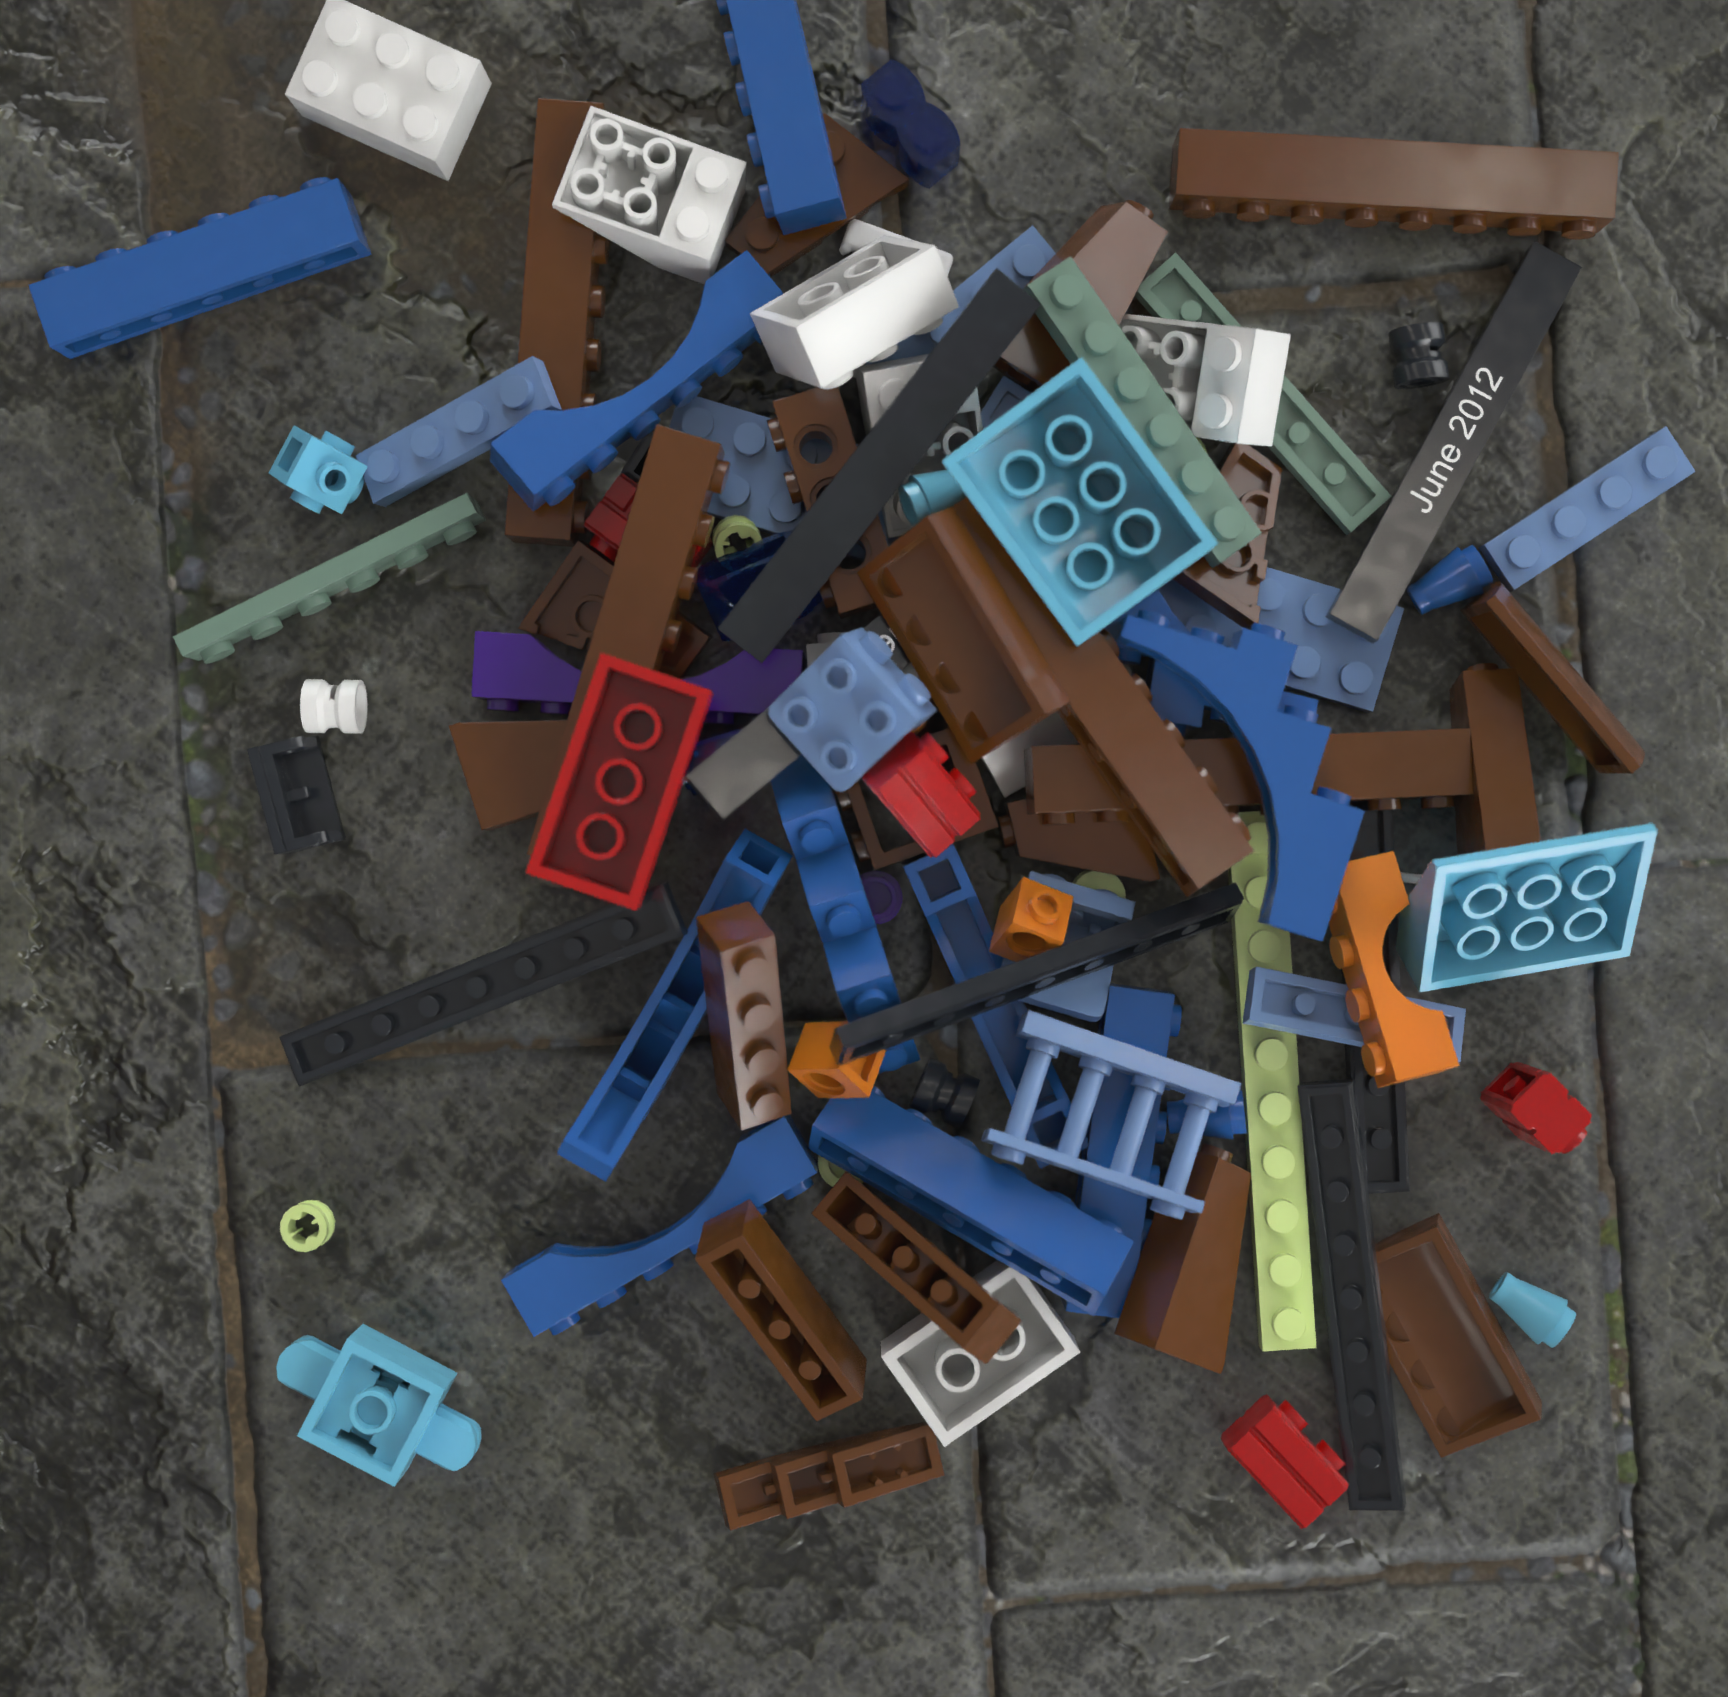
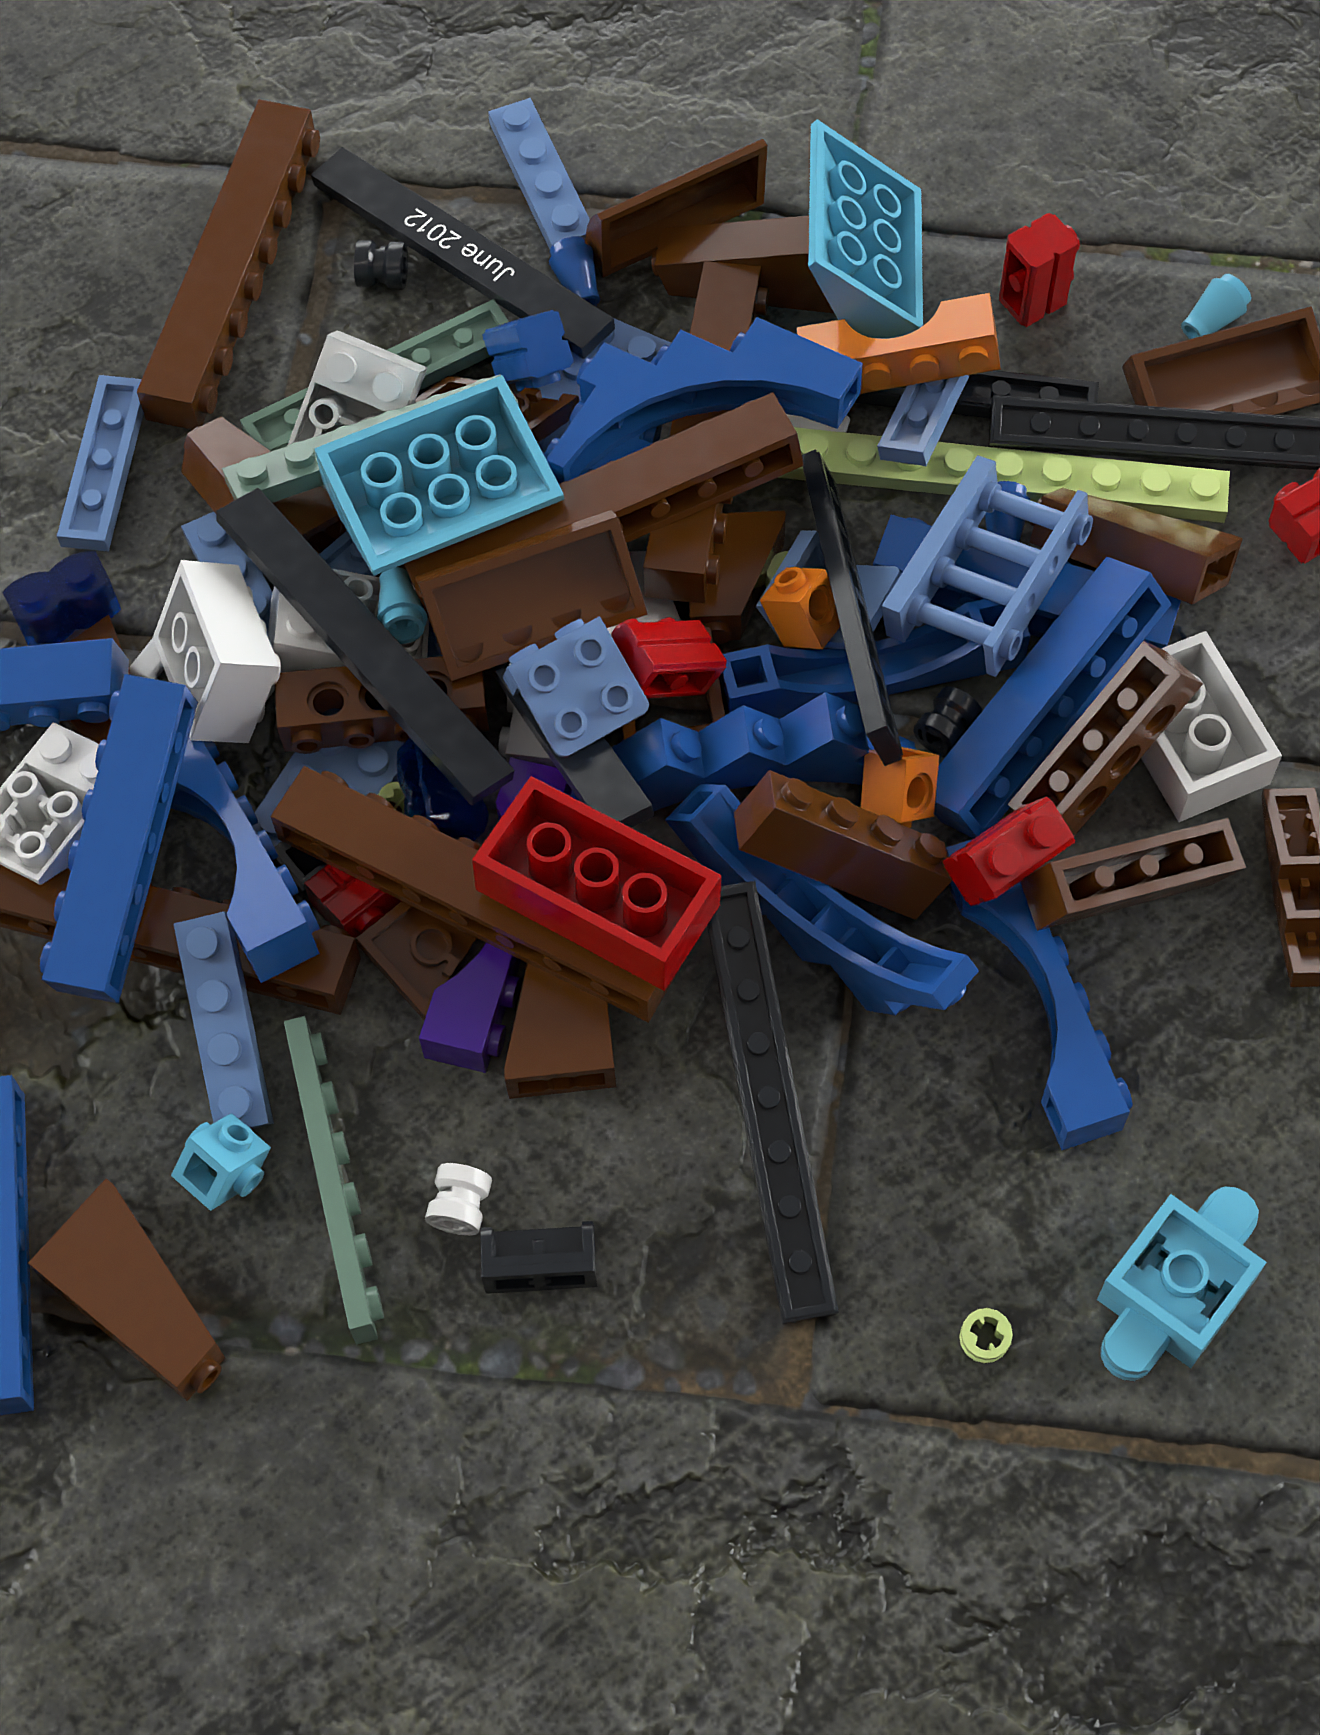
camera: 75 degrees left, 25 degrees down
none -> reddish brown slope [28,1179,225,1401]
none -> blue brick [40,674,198,1004]
none -> medium blue plate [57,375,144,552]
none -> blue brick [482,310,574,392]
none -> red brick [943,796,1075,906]

